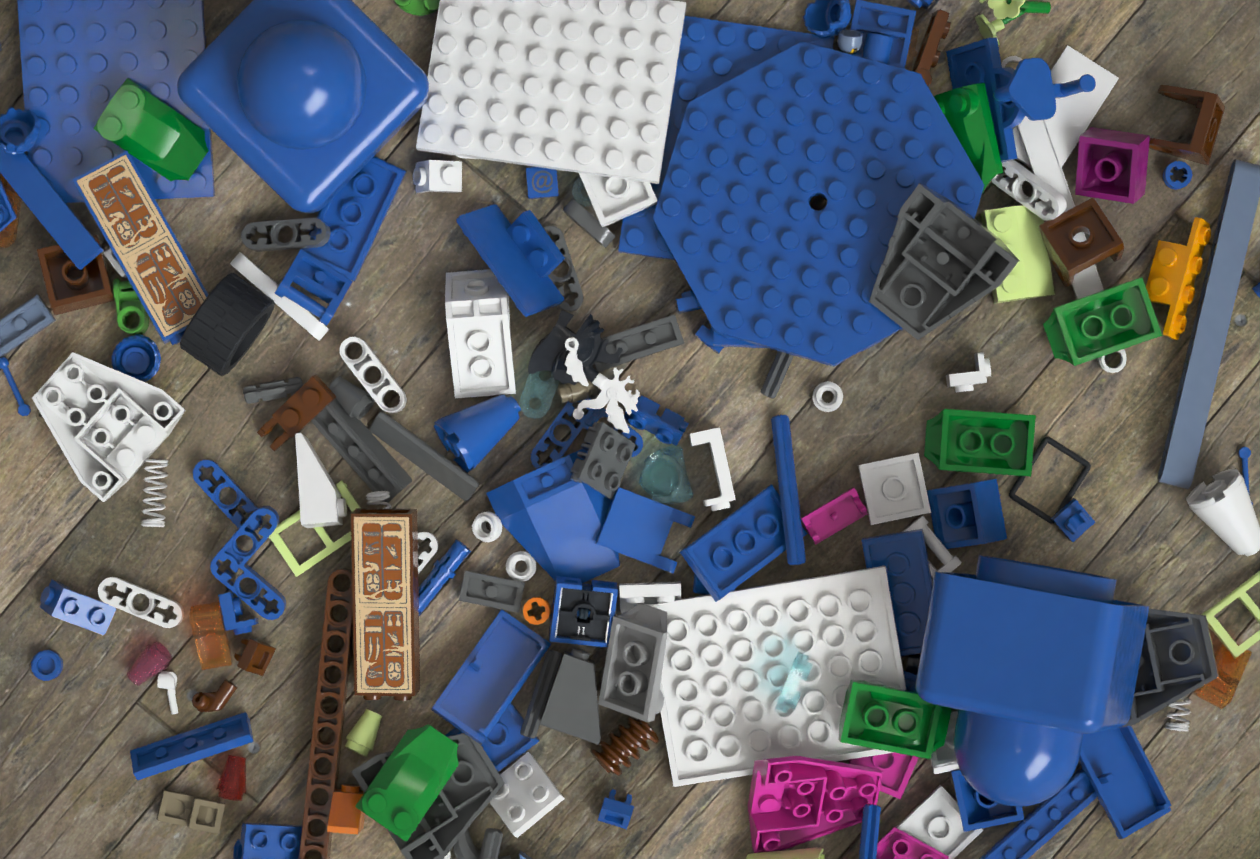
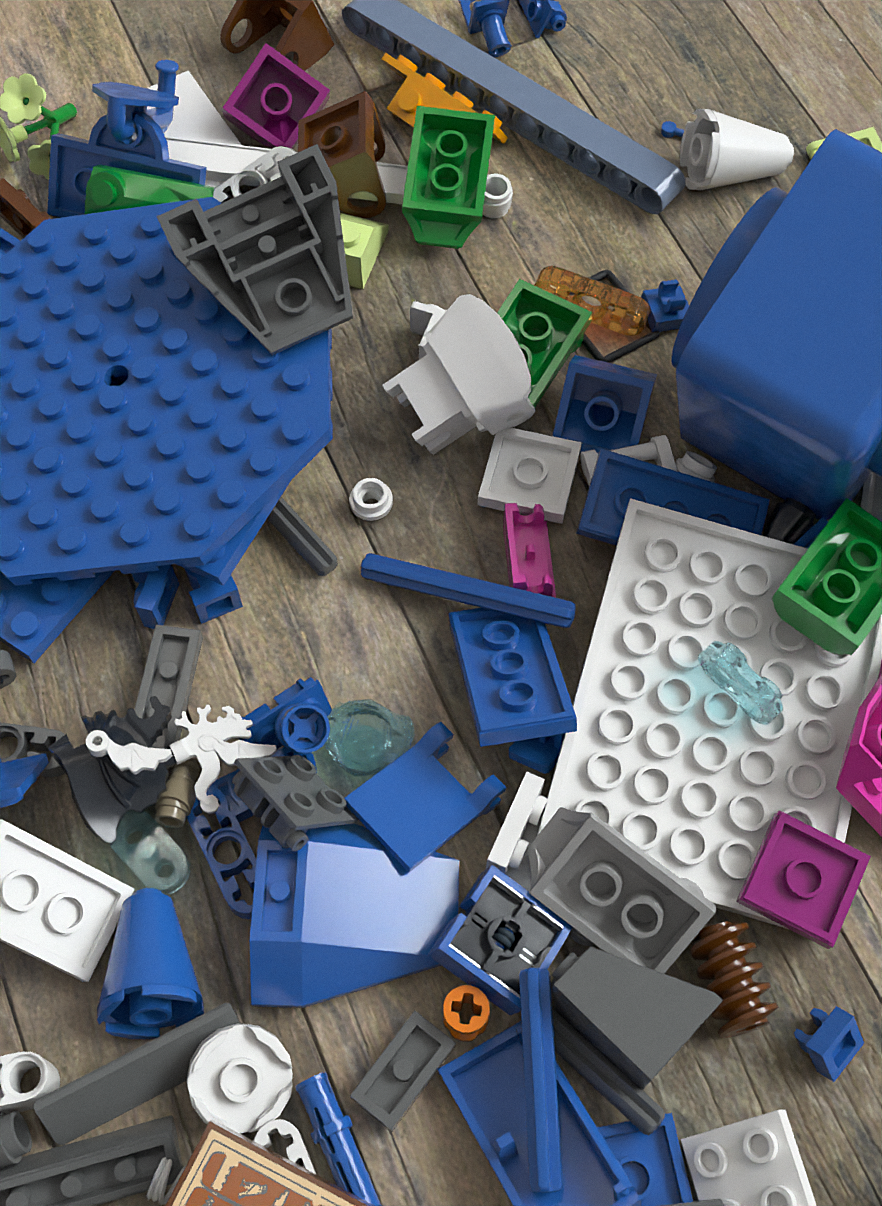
camera: 70 degrees left, 25 degrees down
white plate [472,511,502,542] -> none
white plate [506,551,536,582] -> none
white panel [689,427,736,511] -> none
blue bush [1162,161,1192,190] -> none
none -> white tile [186,1023,293,1133]
none -> blue wheel [274,703,330,753]
none -> white piece [382,294,535,455]
none -> blue axle [519,967,563,1193]
none -> clear orange beam [534,266,650,336]
none -> magenta tile [736,810,871,949]

